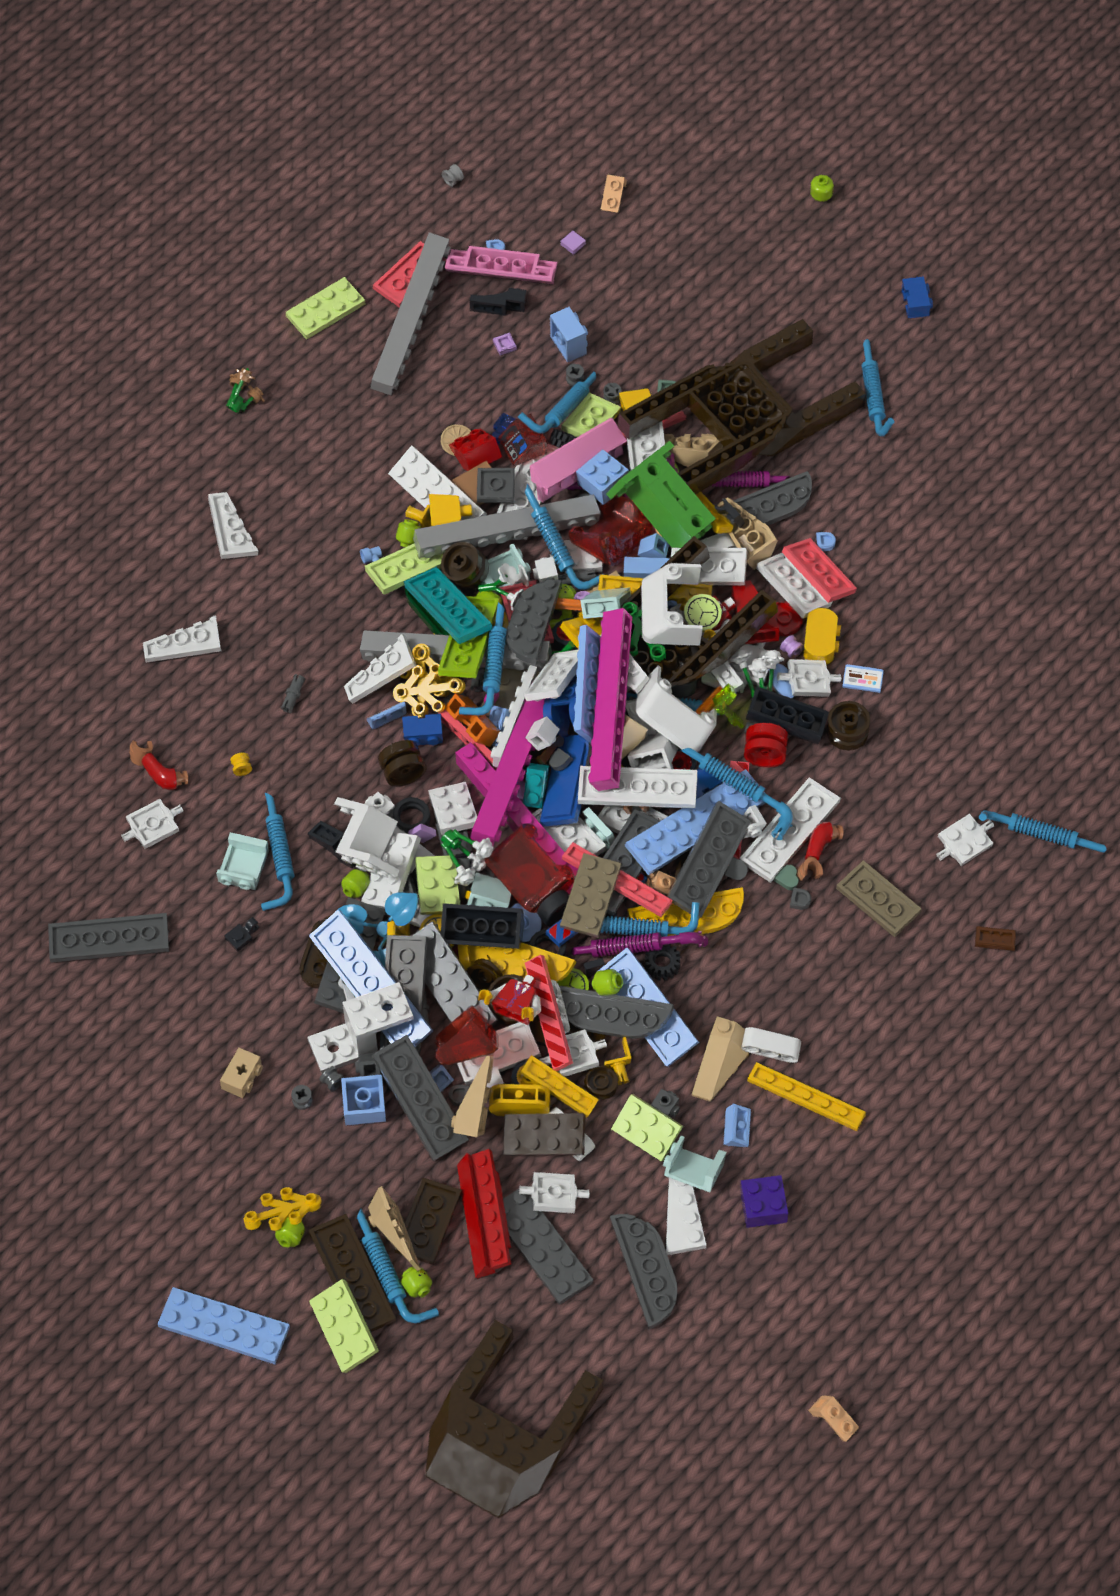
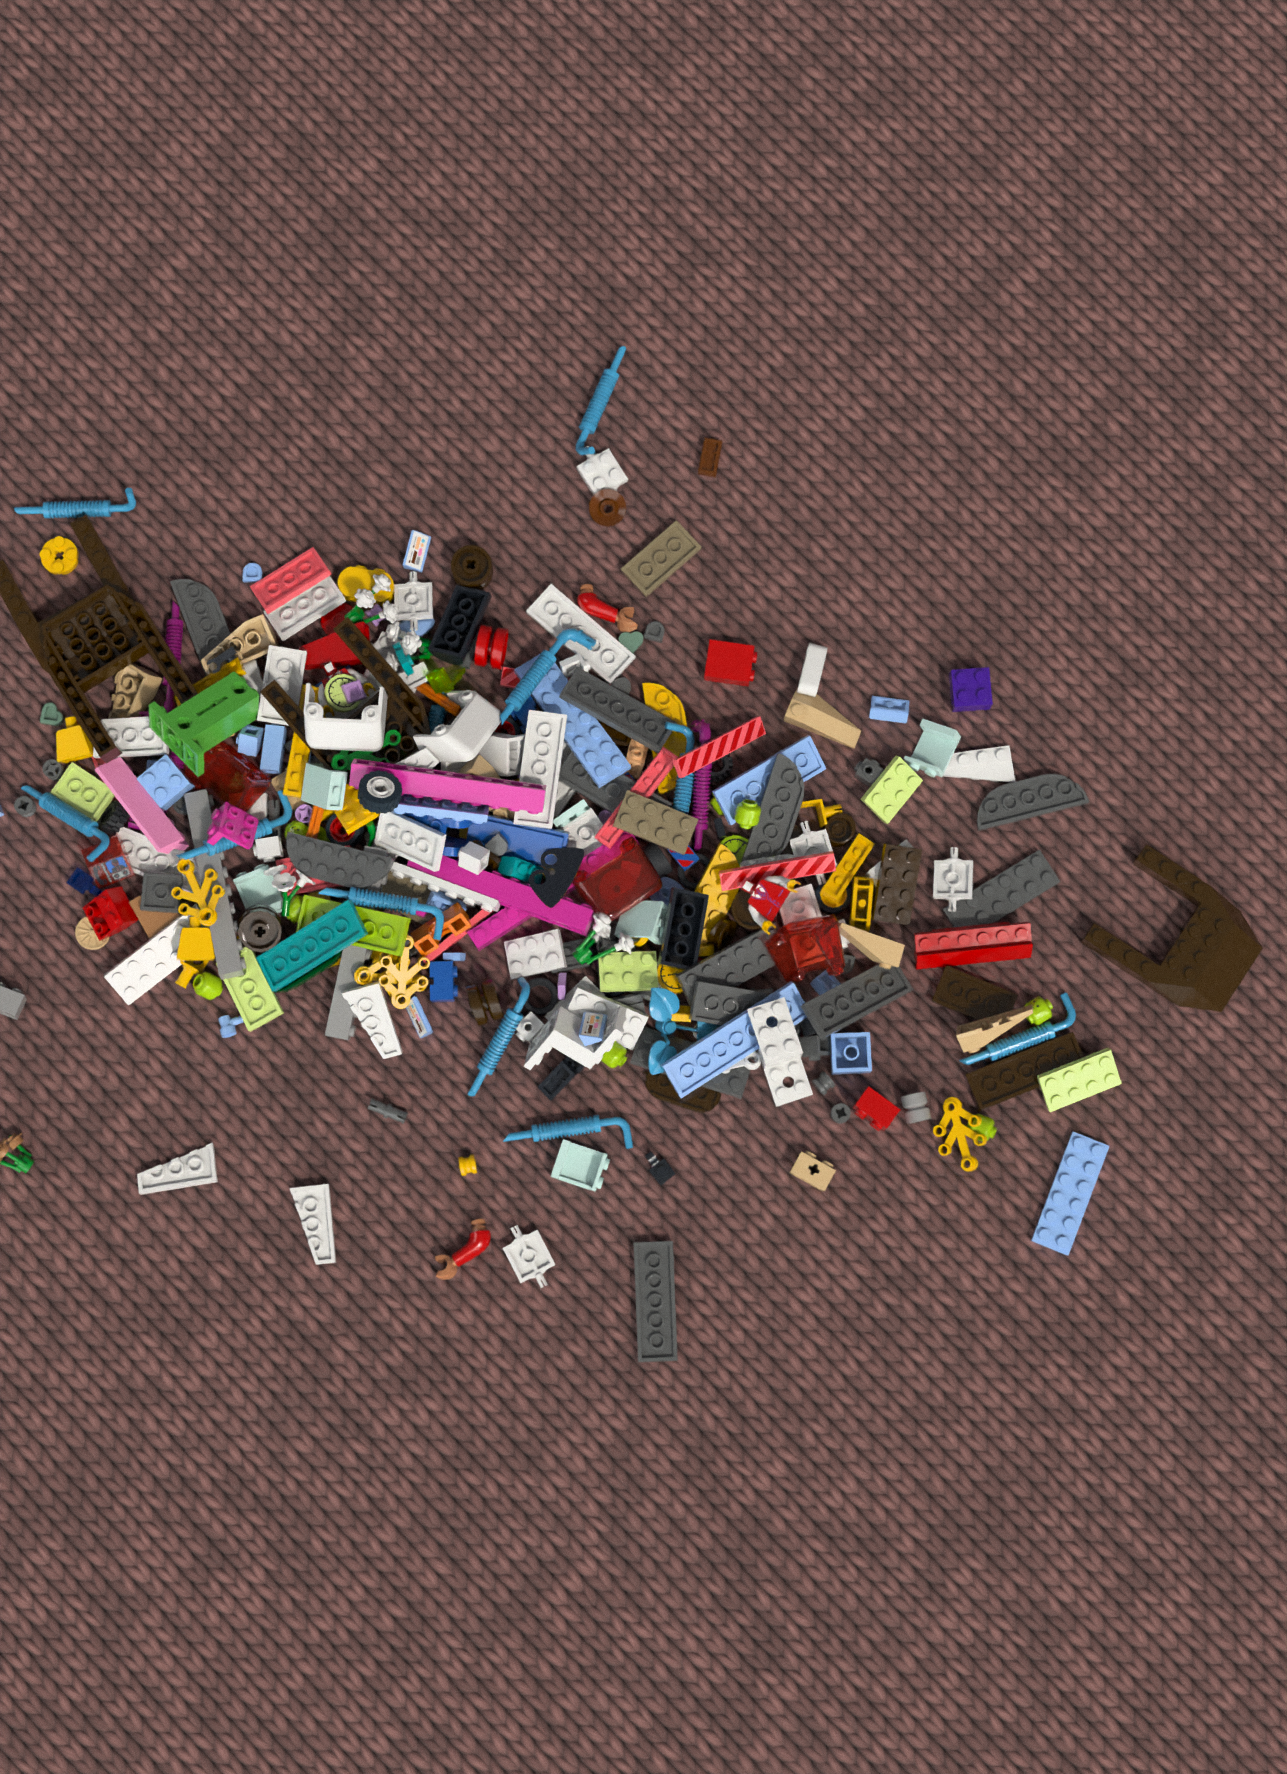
camera: 85 degrees left, 20 degrees up
yellow tile [747,1062,866,1131] -> none
light nougat bracket [808,1395,859,1441] -> none
none -> yellow plate [40,536,79,575]
none -> yellow plant [171,859,225,926]
none -> dark pink bracket [207,802,259,849]
none -> lavender tile [341,679,366,704]
none -> white plant [345,574,399,624]
none -> black wheel [358,770,402,814]
none -> teal plate [392,642,415,676]
none -> light blue tile [443,953,466,961]
none -> dark azure piece [468,977,530,1096]
none -> black piece [529,847,584,908]
none -> slope [579,1012,607,1046]
none -> reddish brown dish [589,489,626,527]
none -> coral tile [673,716,766,778]
none -> red brick [704,639,758,687]
none -> red brick [852,1086,901,1131]
none -> light grey wheel [901,1092,931,1124]

